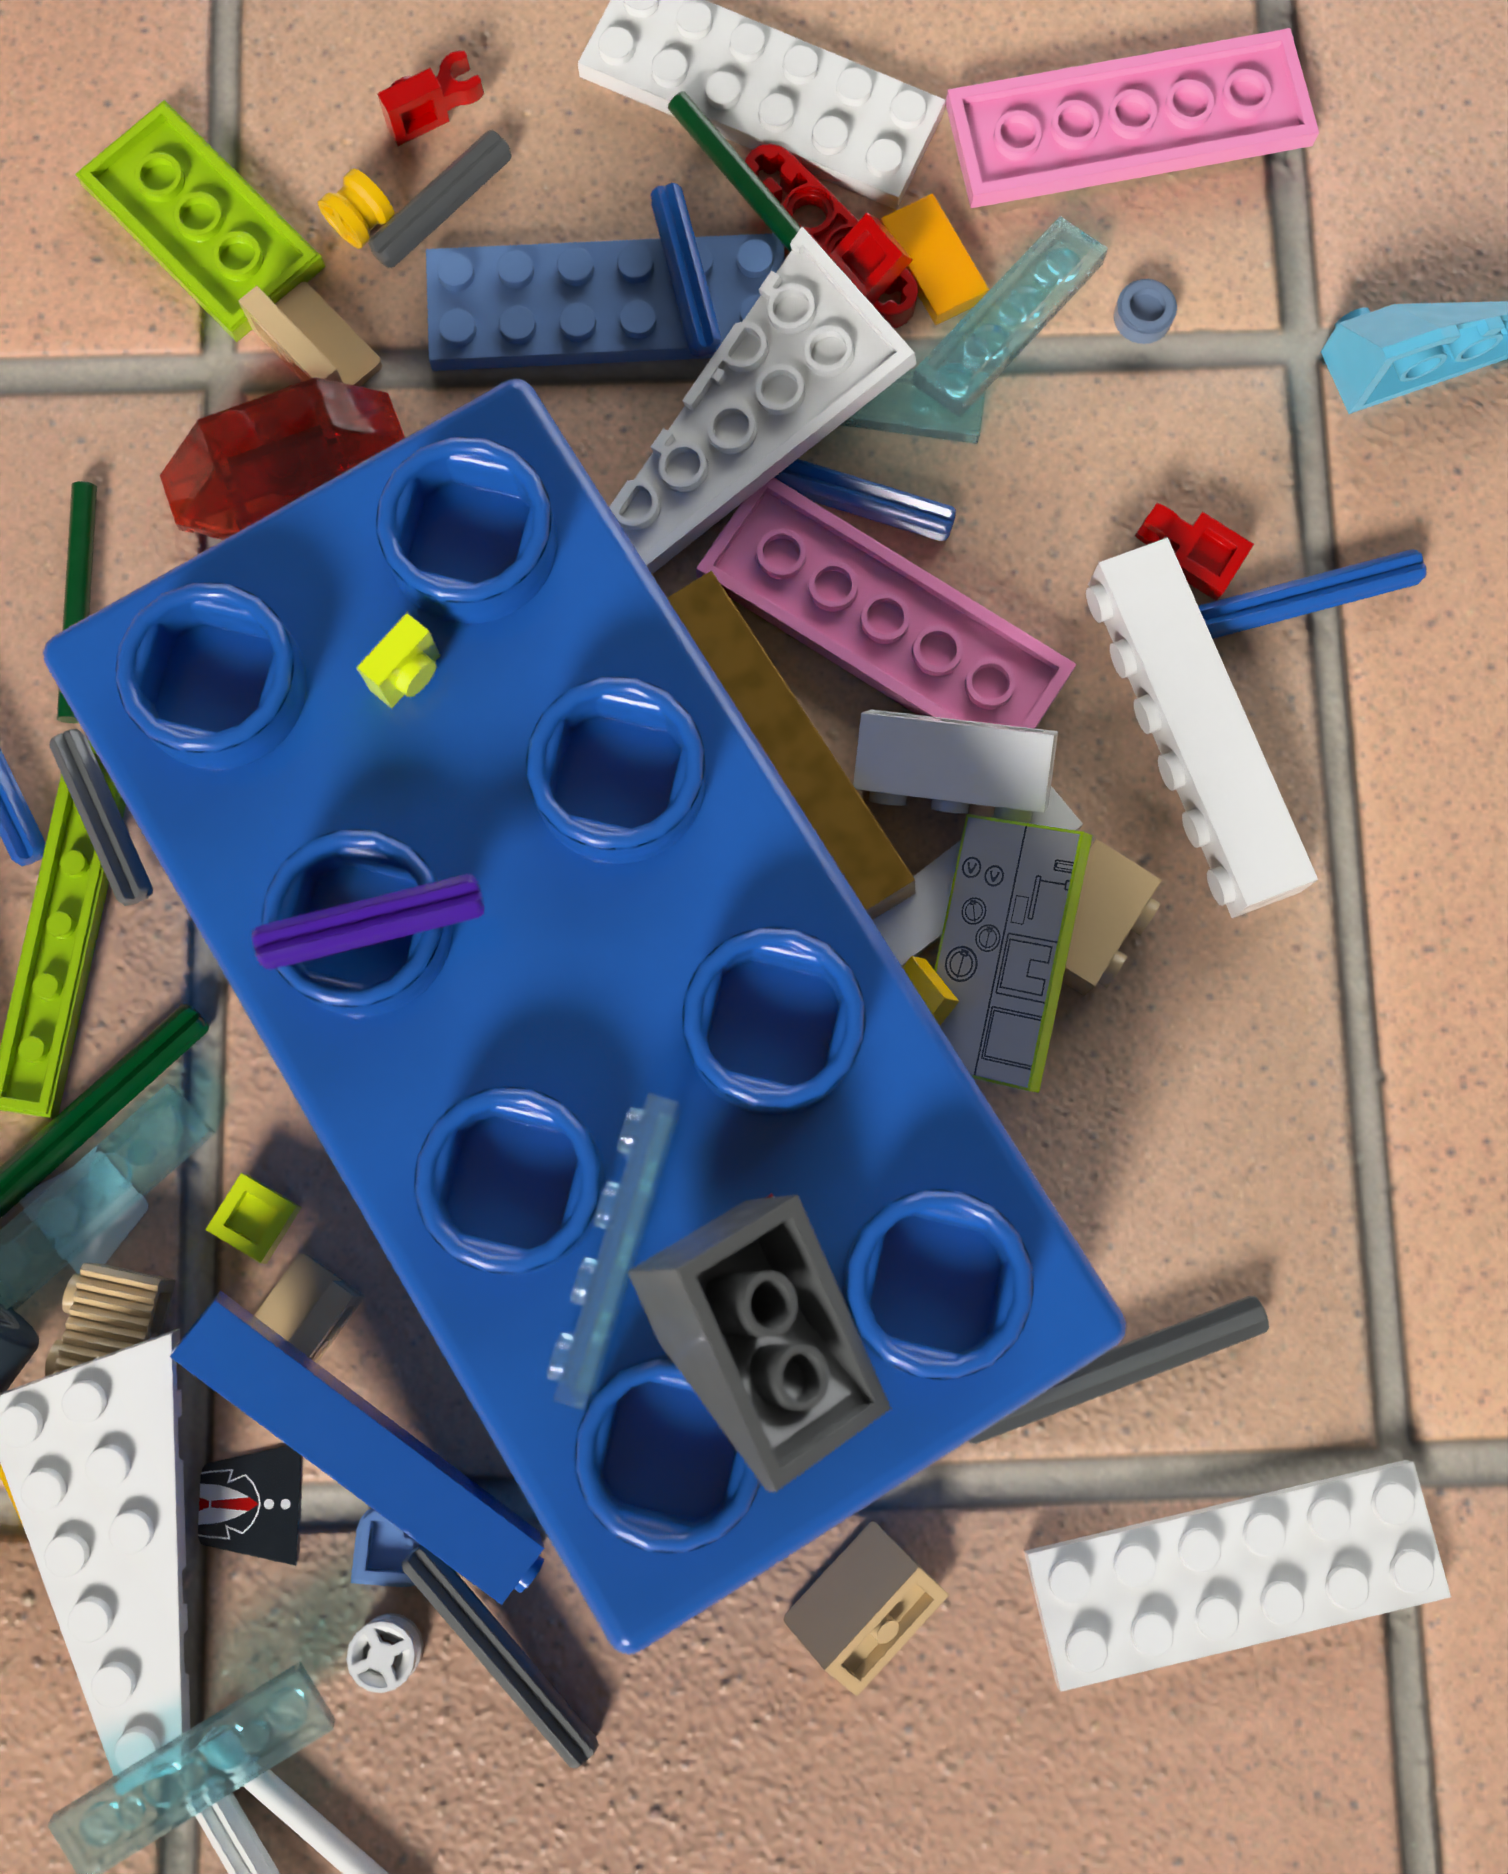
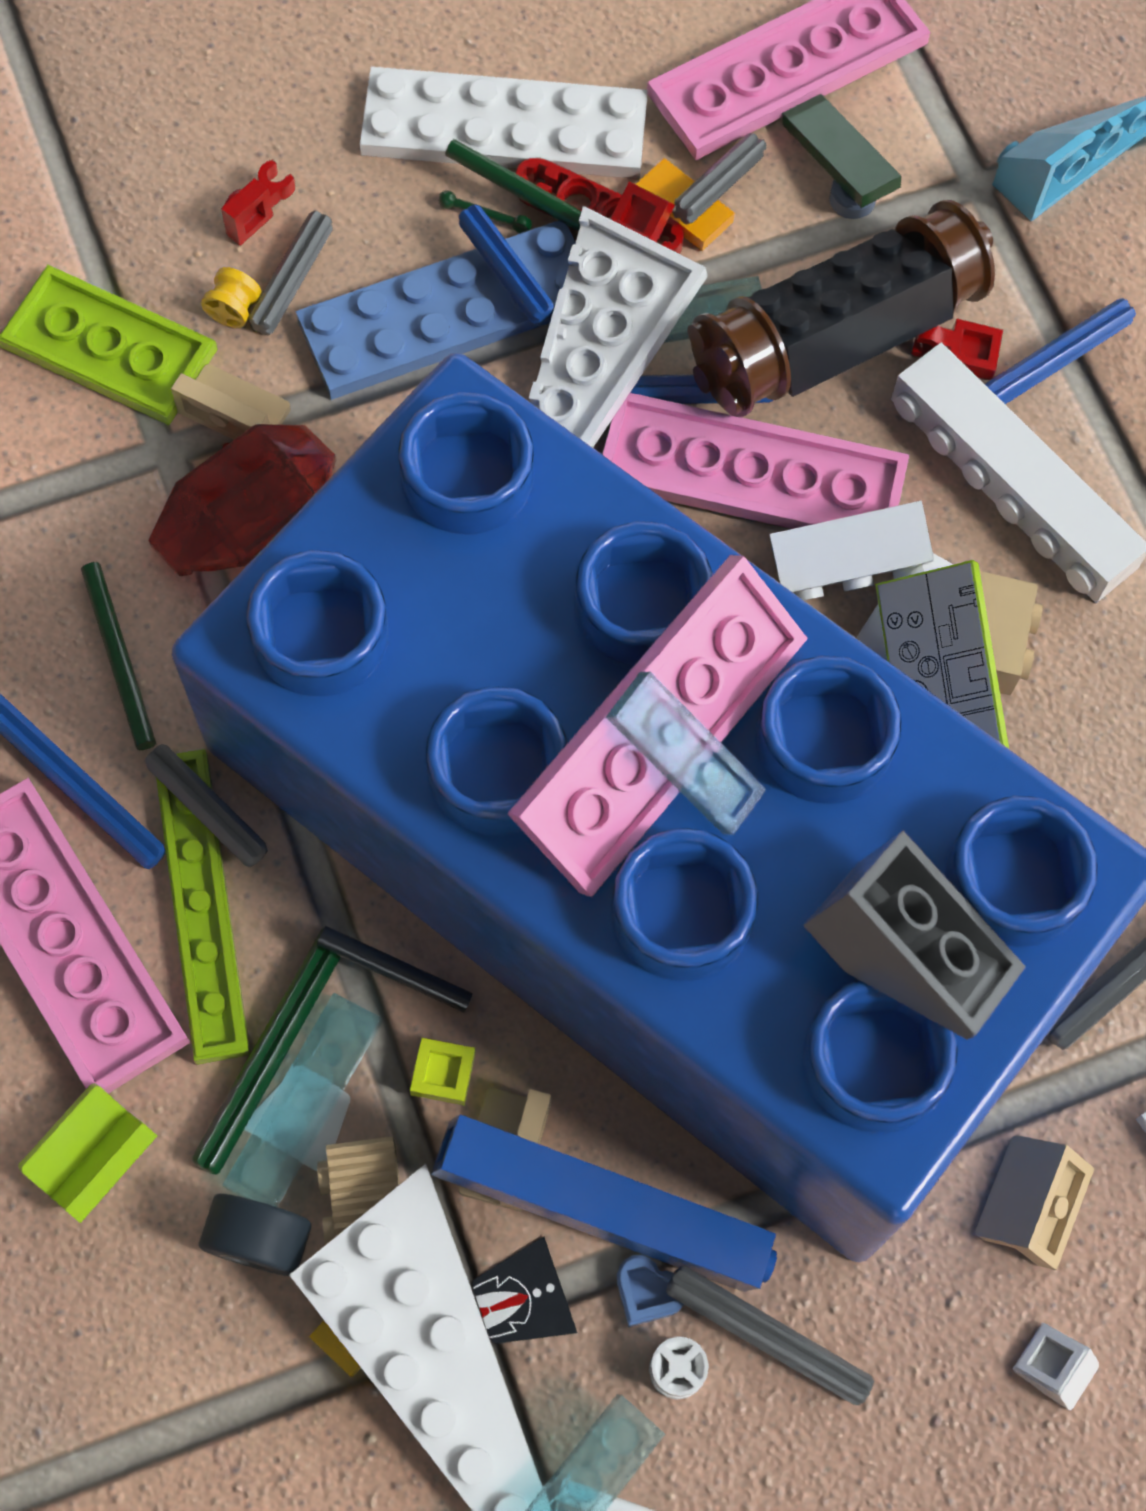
camera: 20 degrees left, 10 degrees down
dark purple axle [252,874,484,969] -> none
neon yellow plate [357,613,440,708] -> none
clear light blue plate [547,1093,681,1410] -> none
clear light blue plate [912,216,1108,418] -> none
none -> black bar [316,925,473,1013]
none -> dark green hinge [438,190,533,234]
none -> bright pink plate [507,555,808,897]
none -> clear light blue tile [606,671,767,835]
none -> dark grey axle [672,133,767,224]
none -> brick [687,199,995,417]
none -> tile [782,94,901,208]
none -> white slope [1013,1322,1099,1410]

